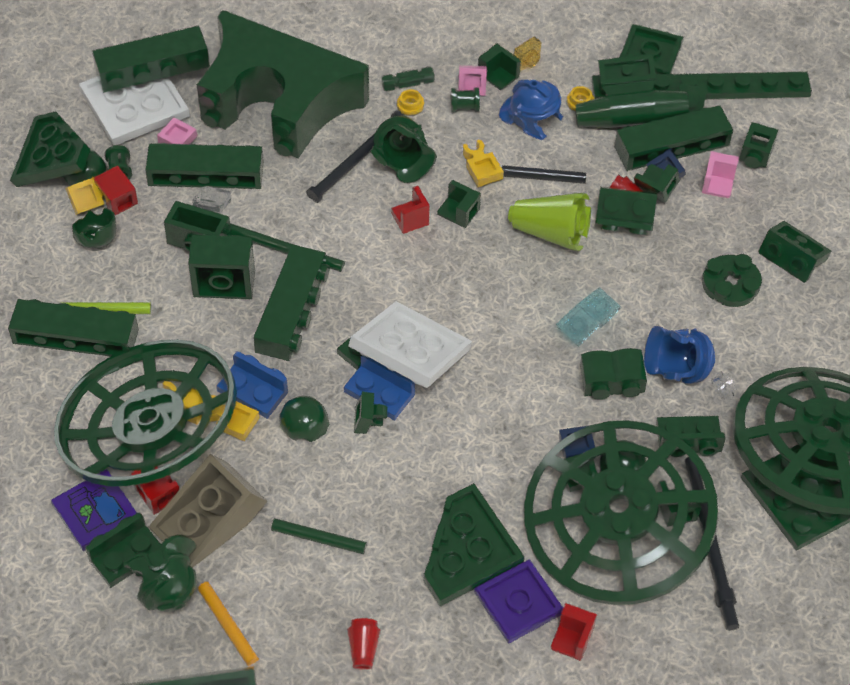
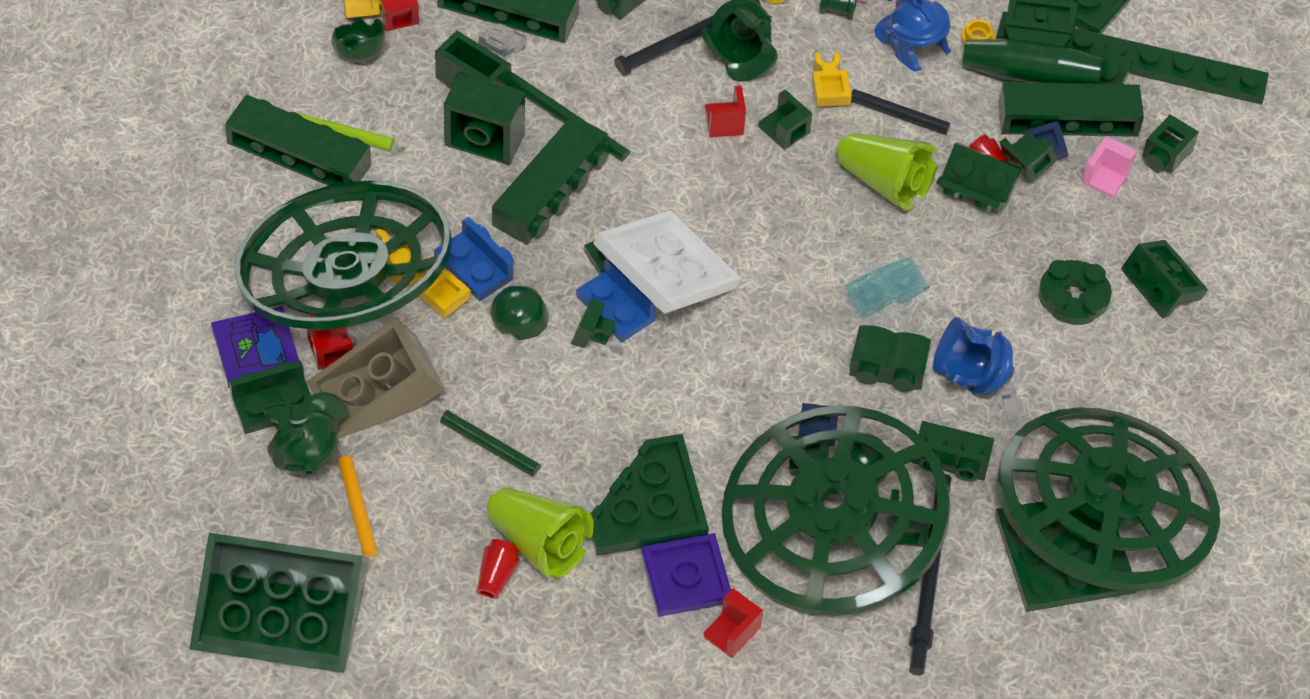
camera: 15 degrees right, 0 degrees up
none -> lime cone [487,487,594,578]

